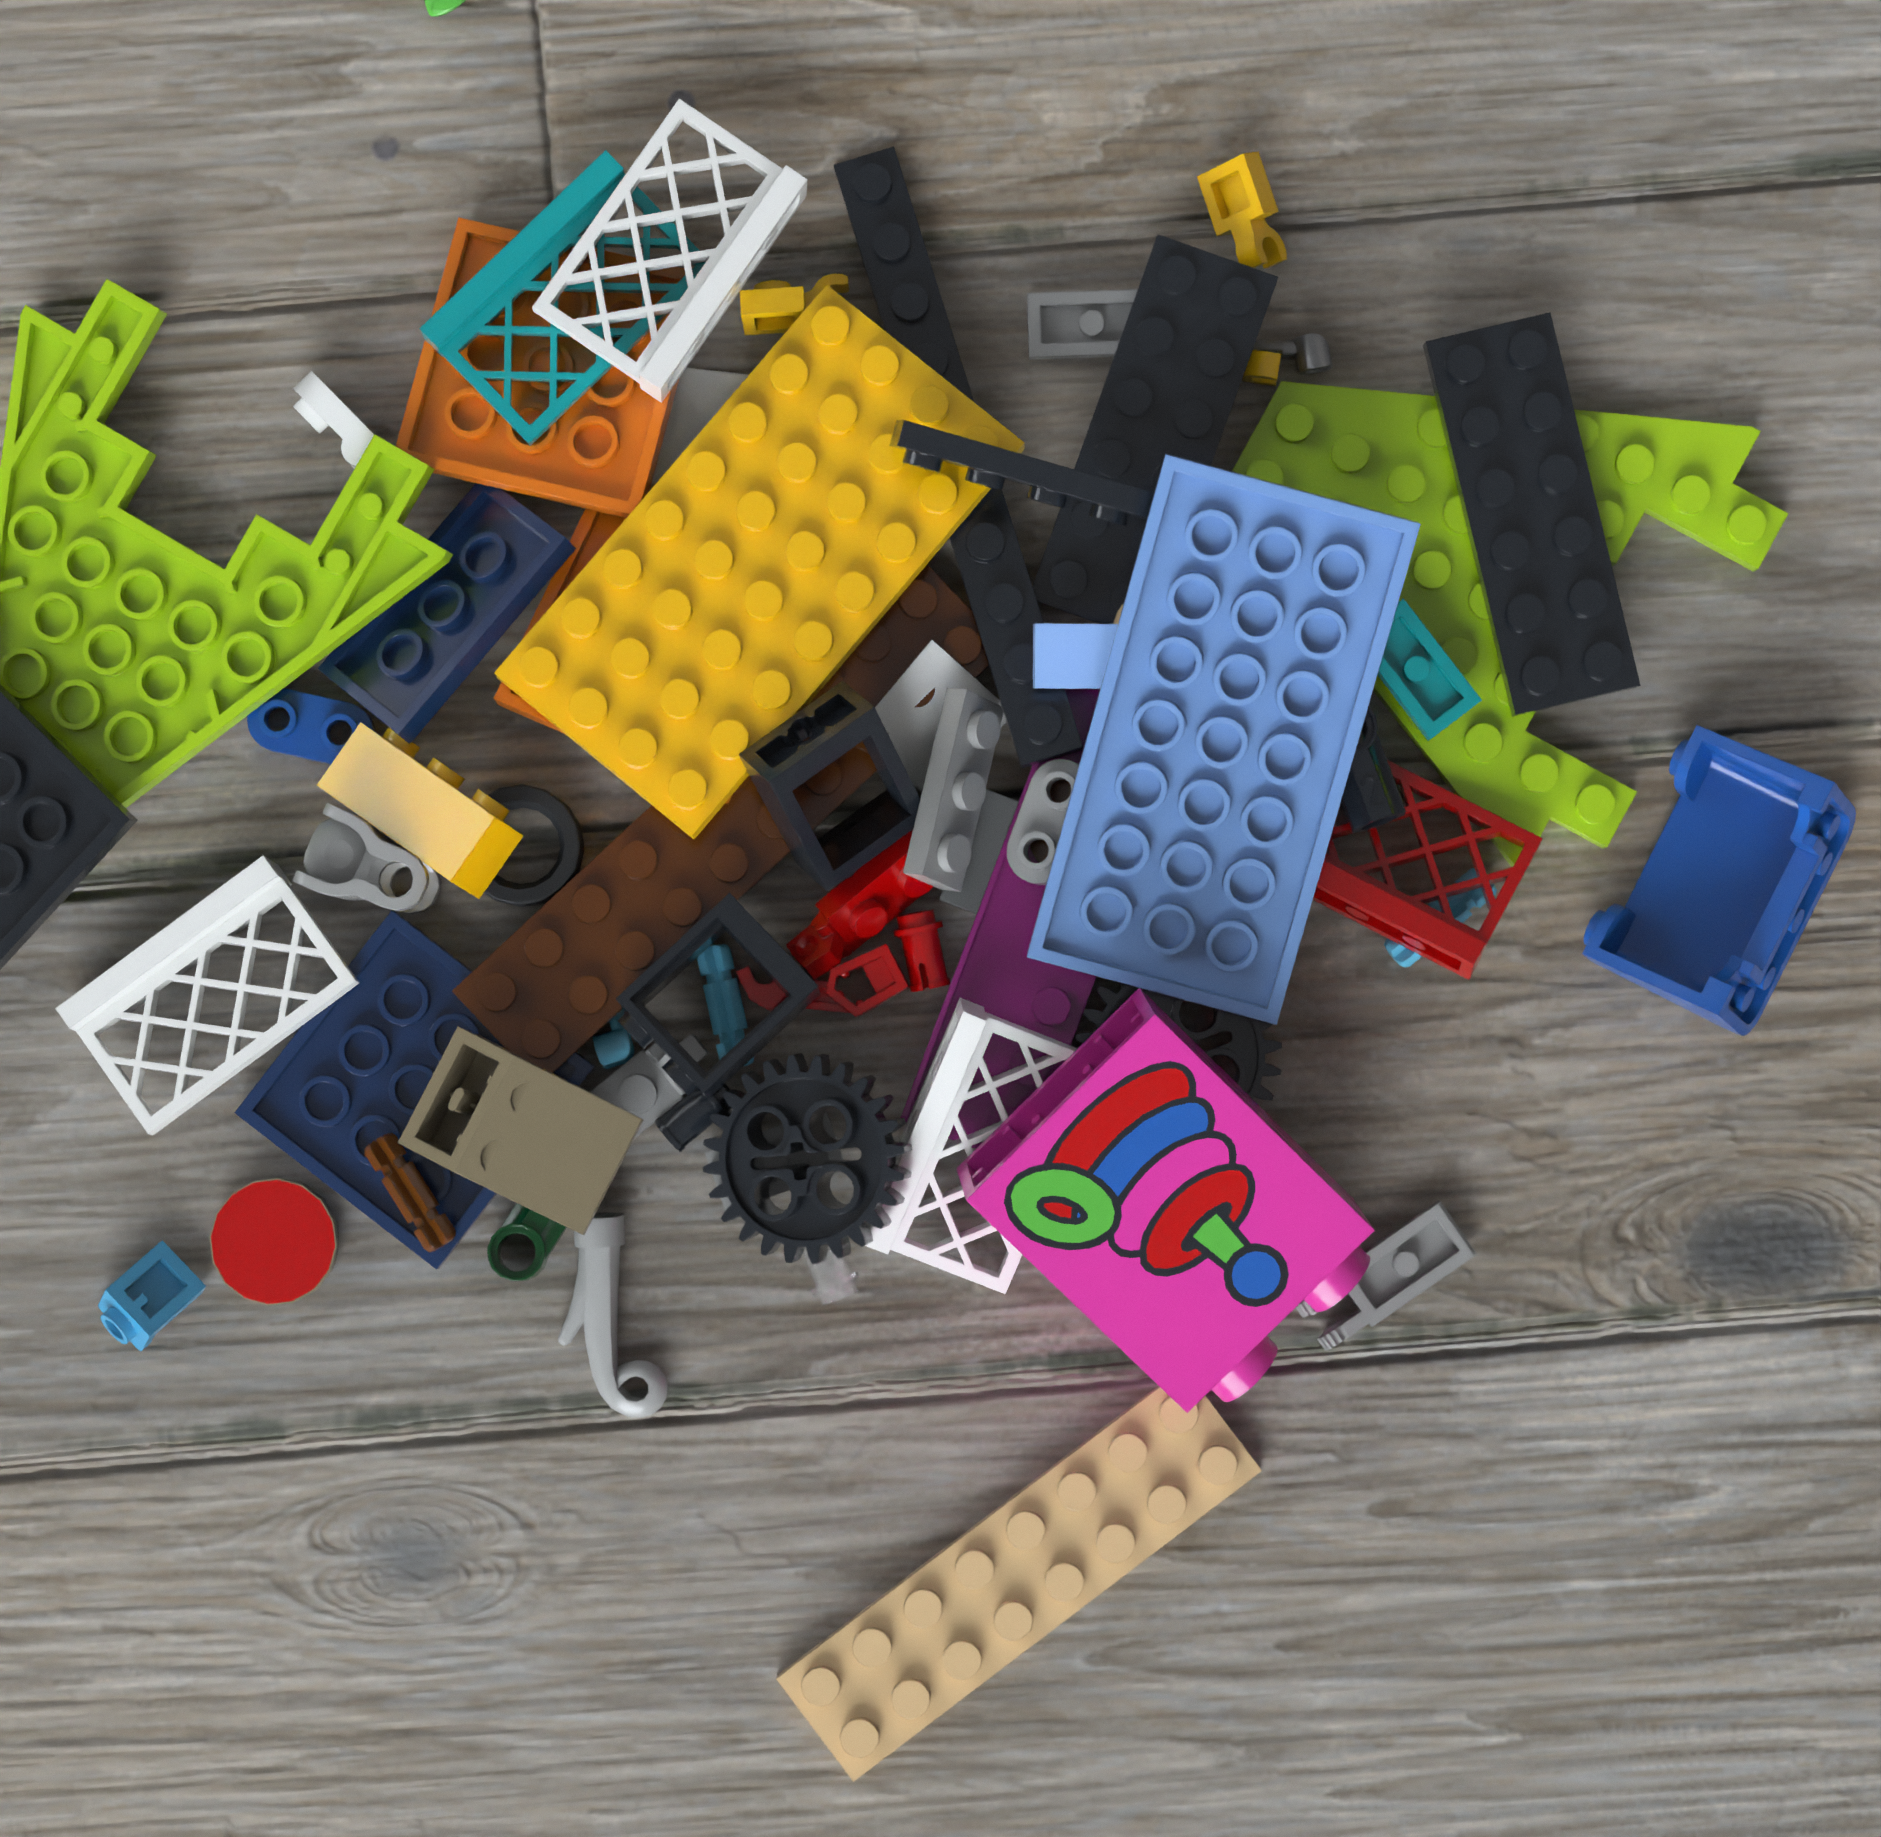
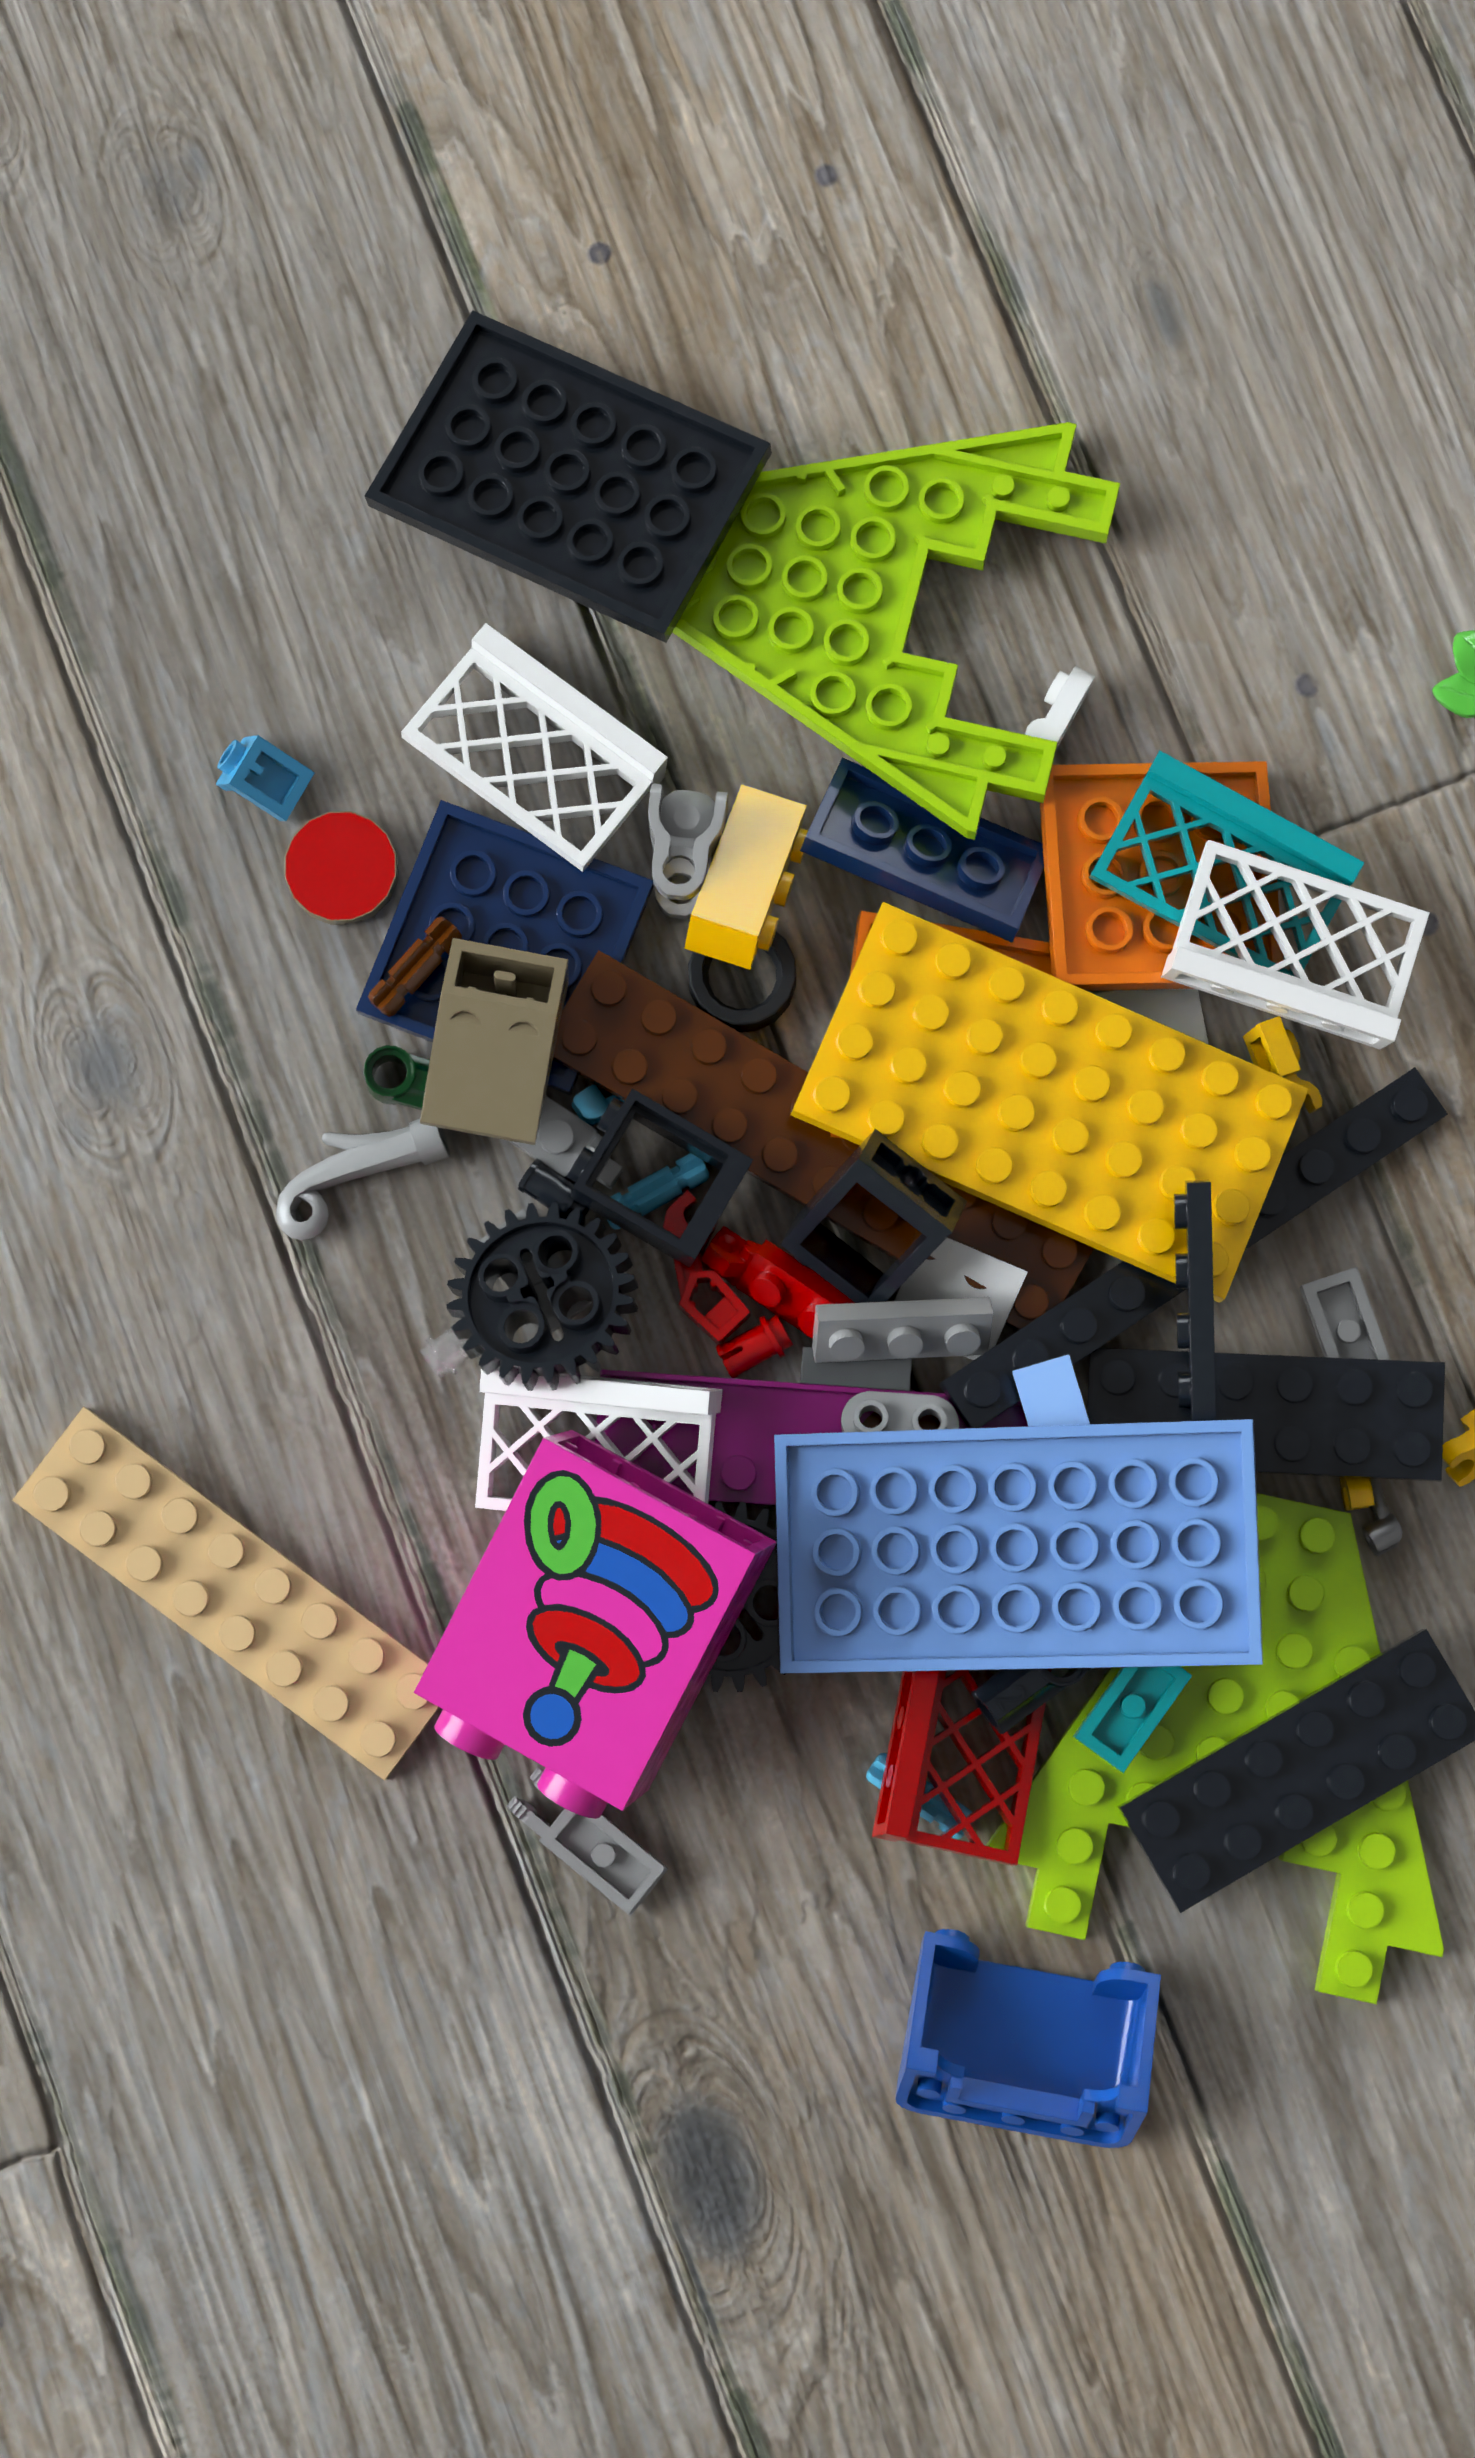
camera: 75 degrees right, 5 degrees down
blue plate [247,688,376,765] -> none

